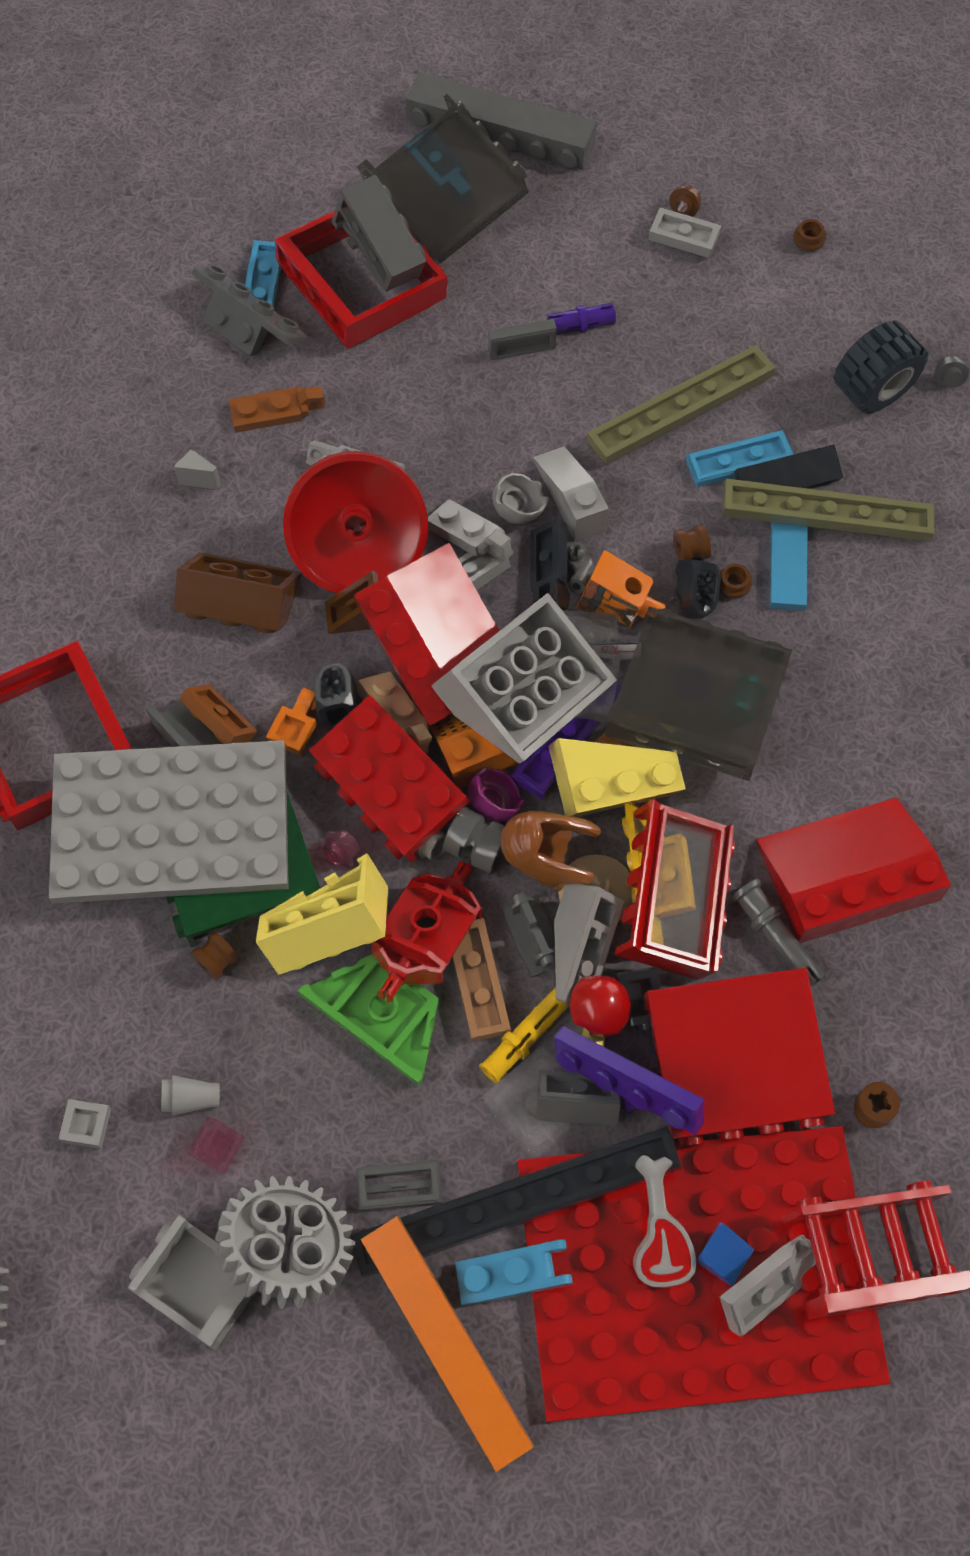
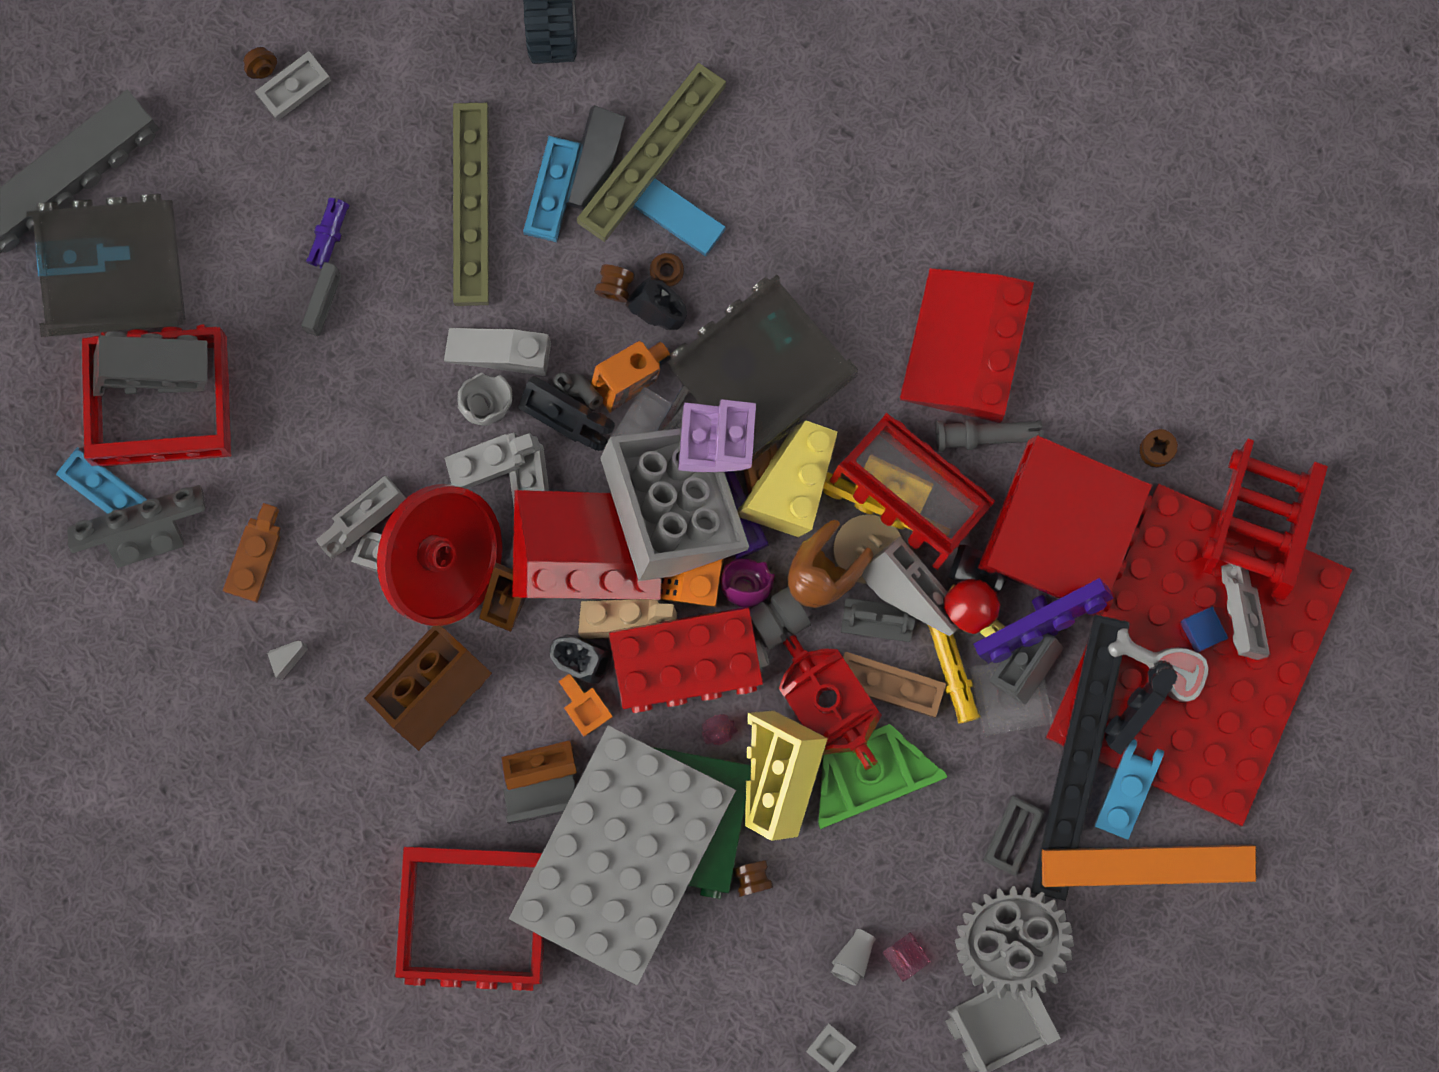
camera: 55 degrees left, 15 degrees up
none -> lavender slope [678,399,756,472]
none -> black hinge [1104,660,1178,755]

